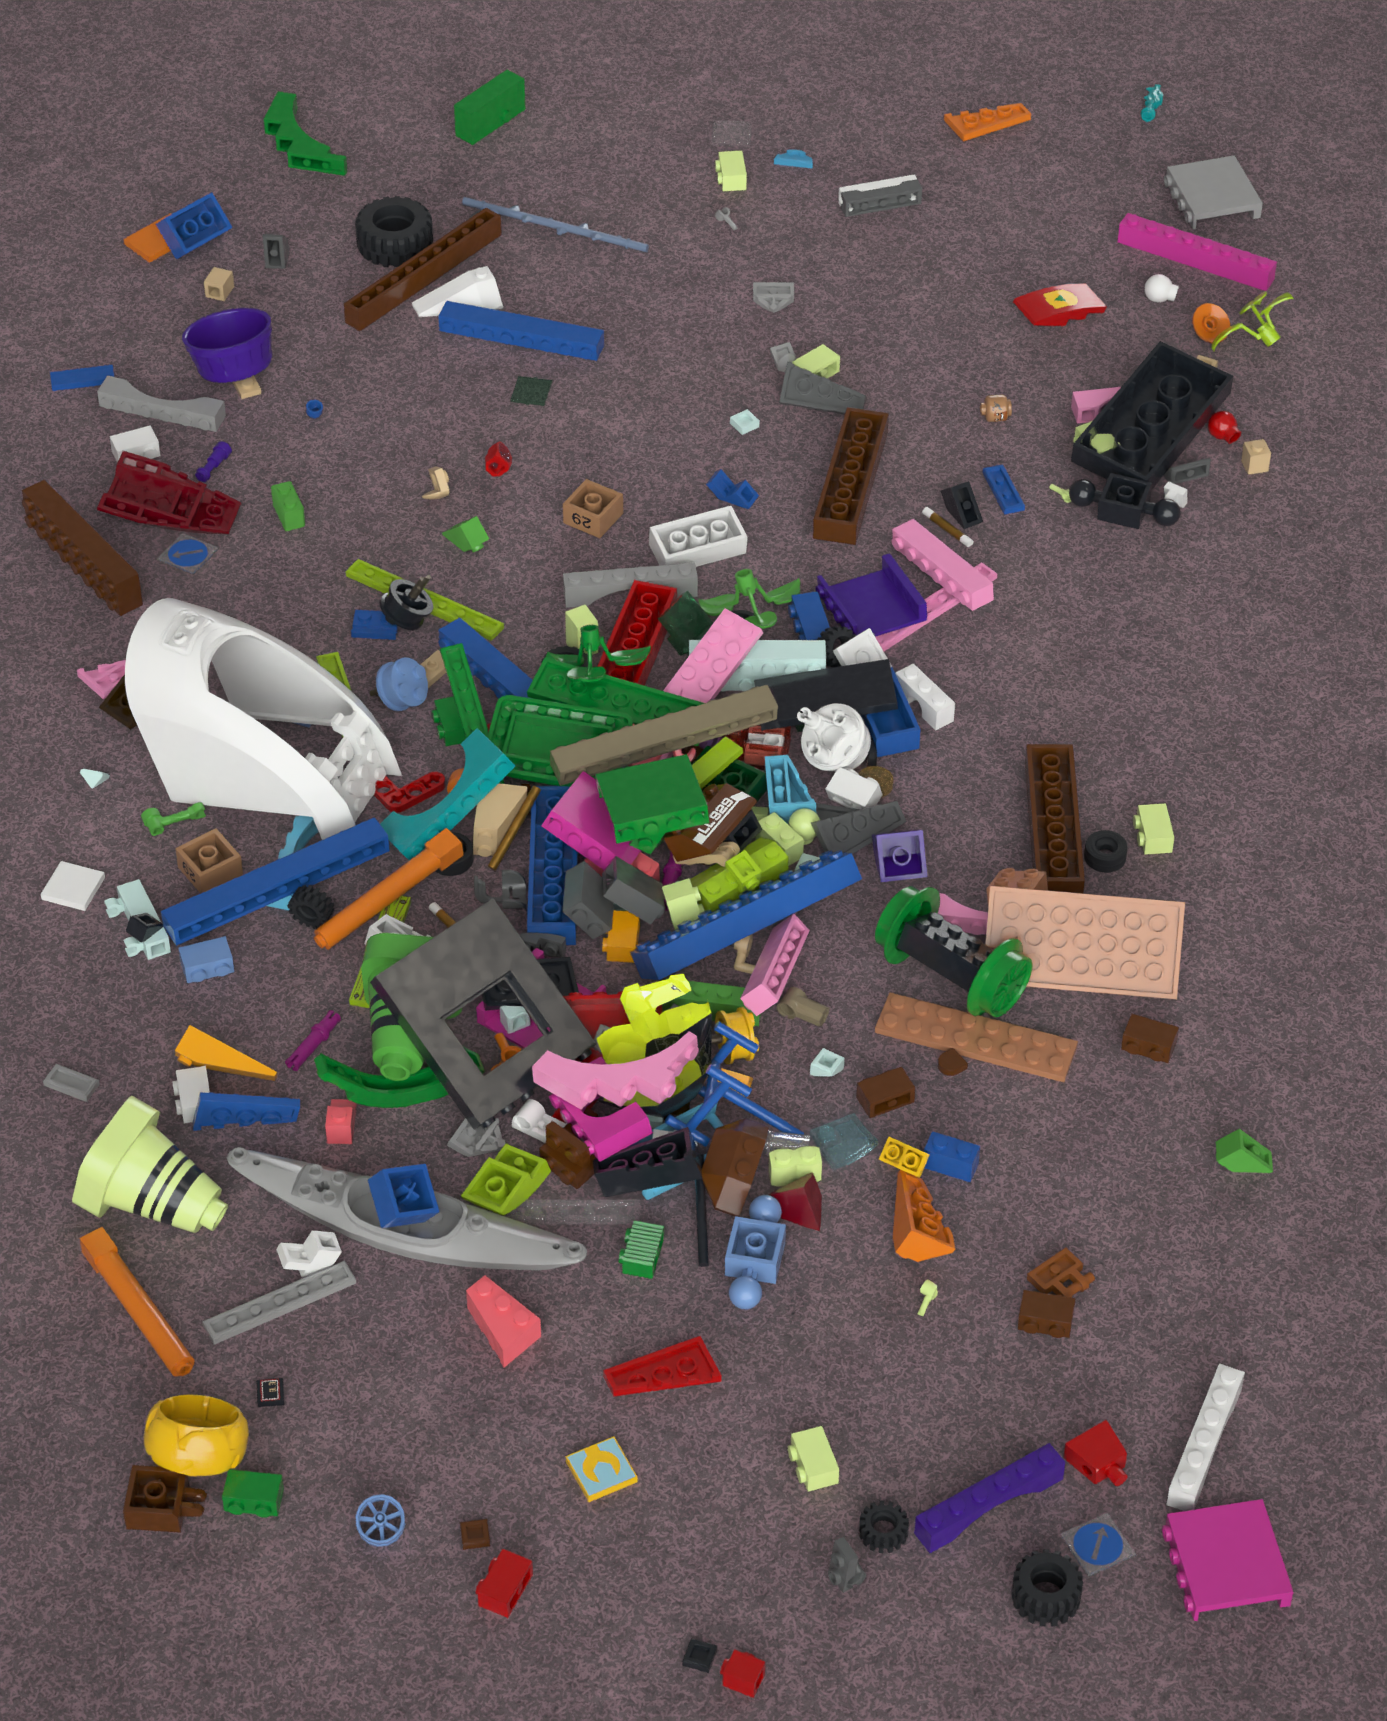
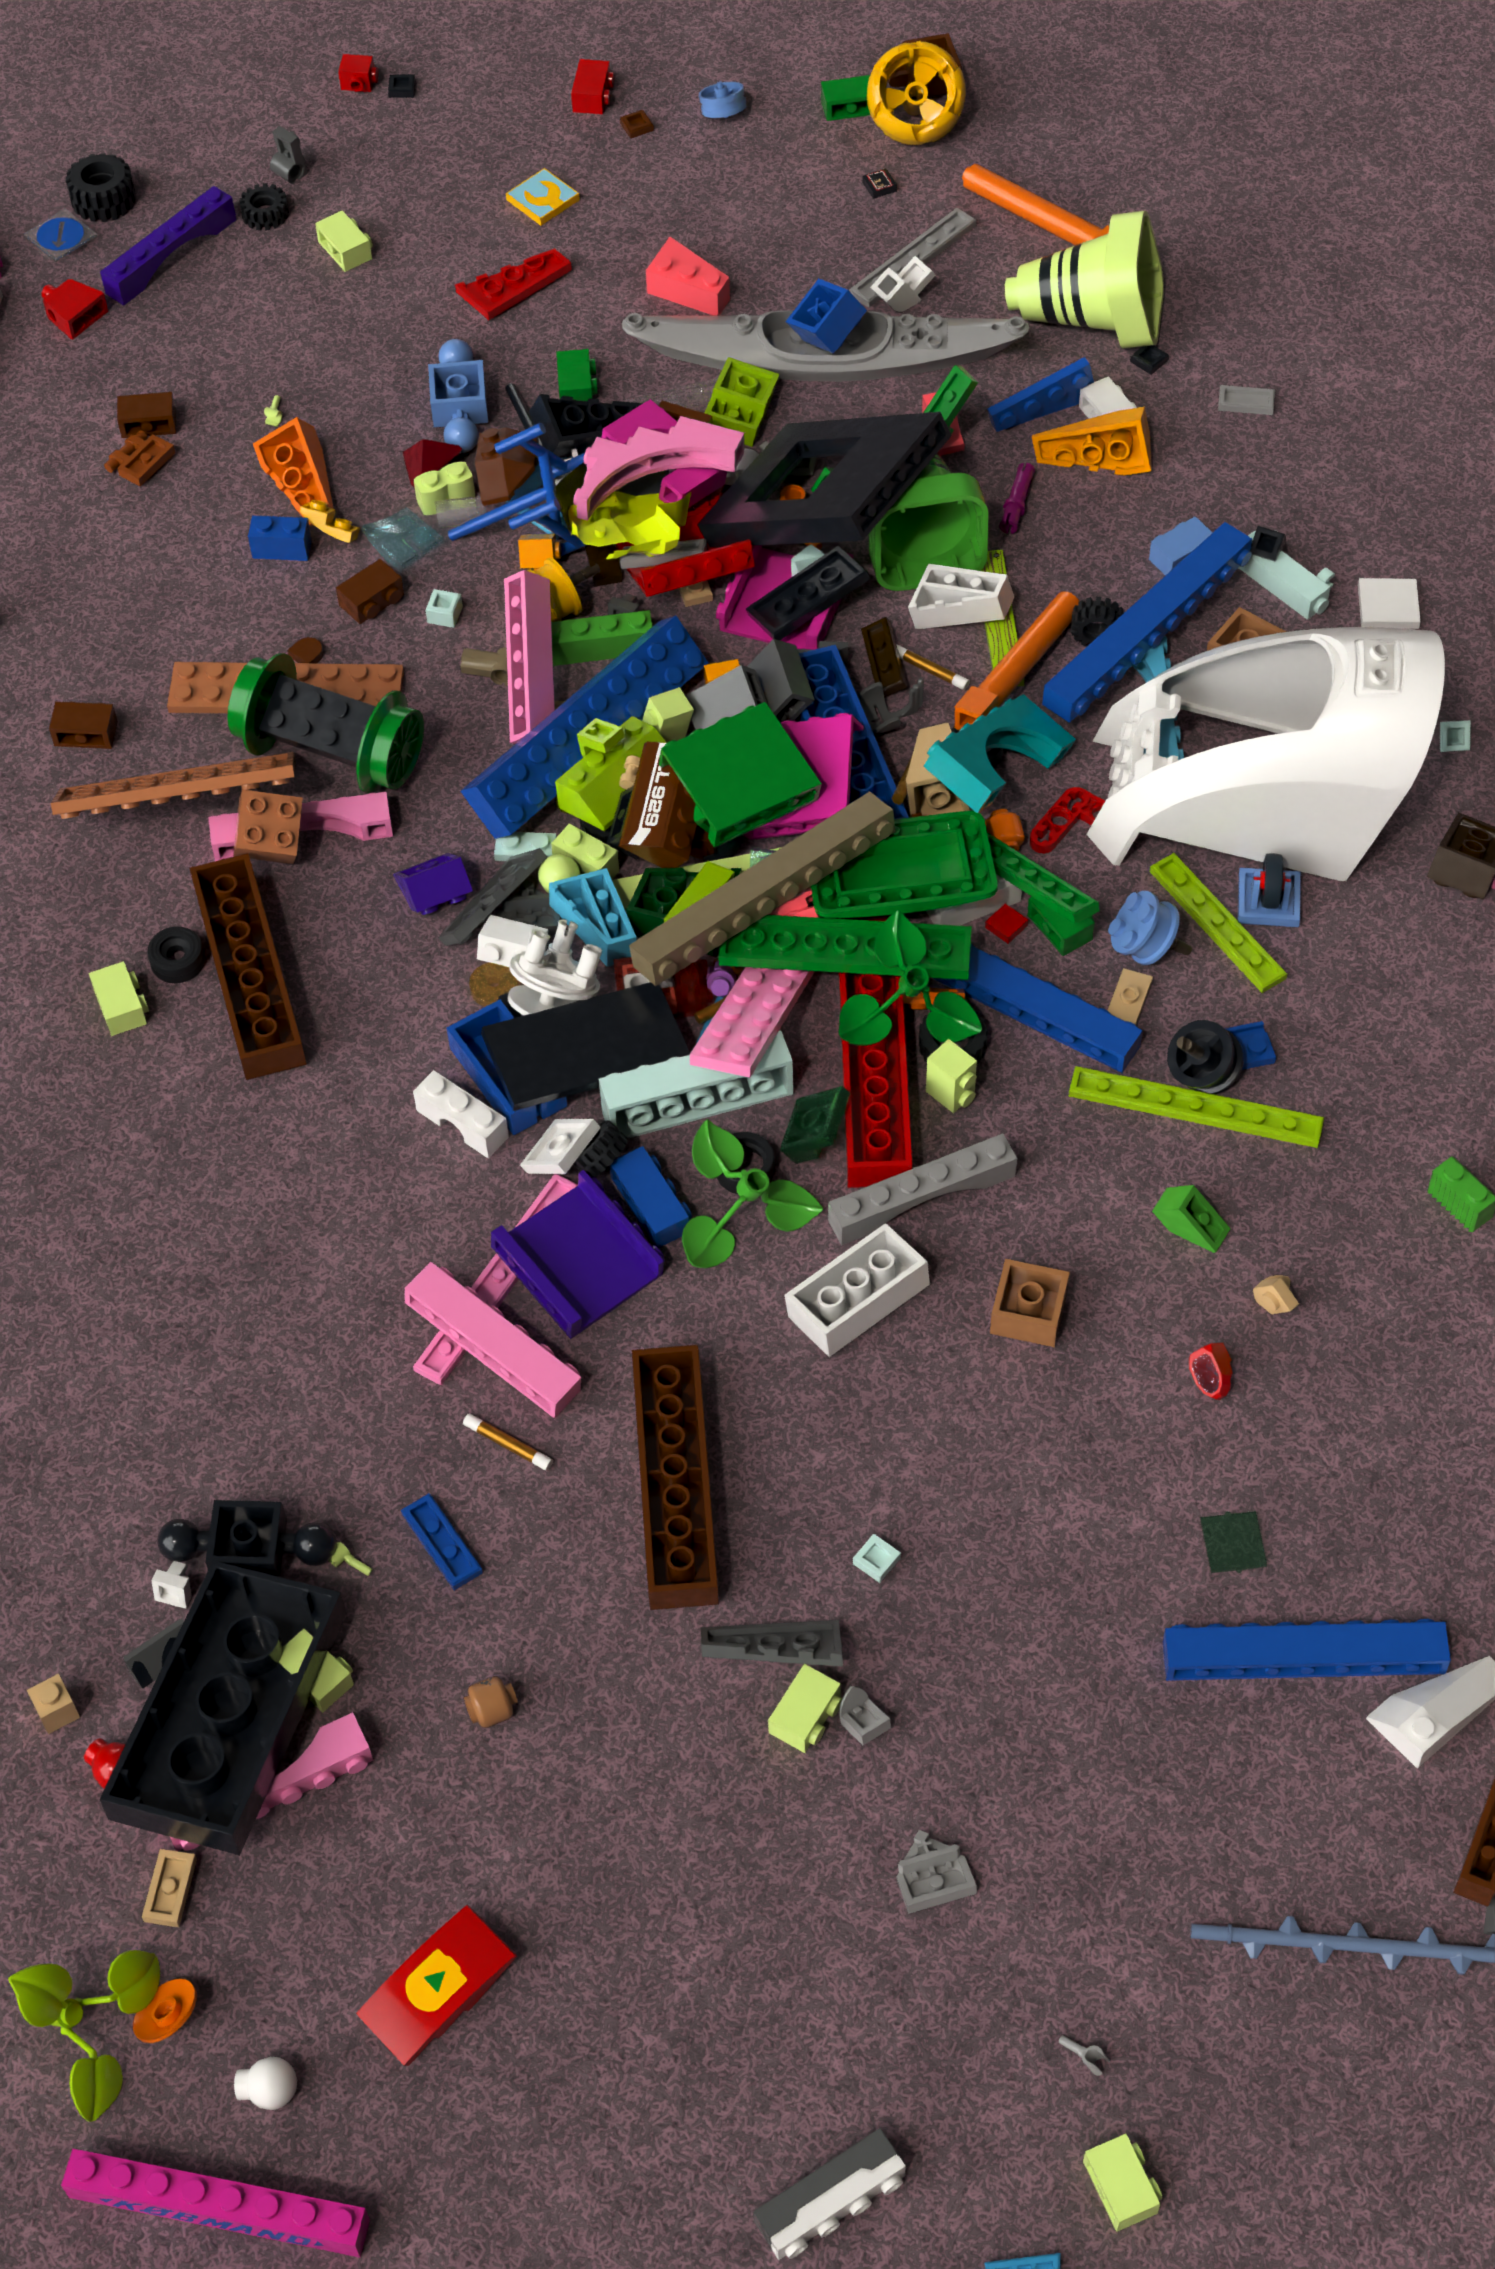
camera: 165 degrees right, 10 degrees up
blue slope [706,469,759,509] -> none
black slope [940,481,983,529] -> none

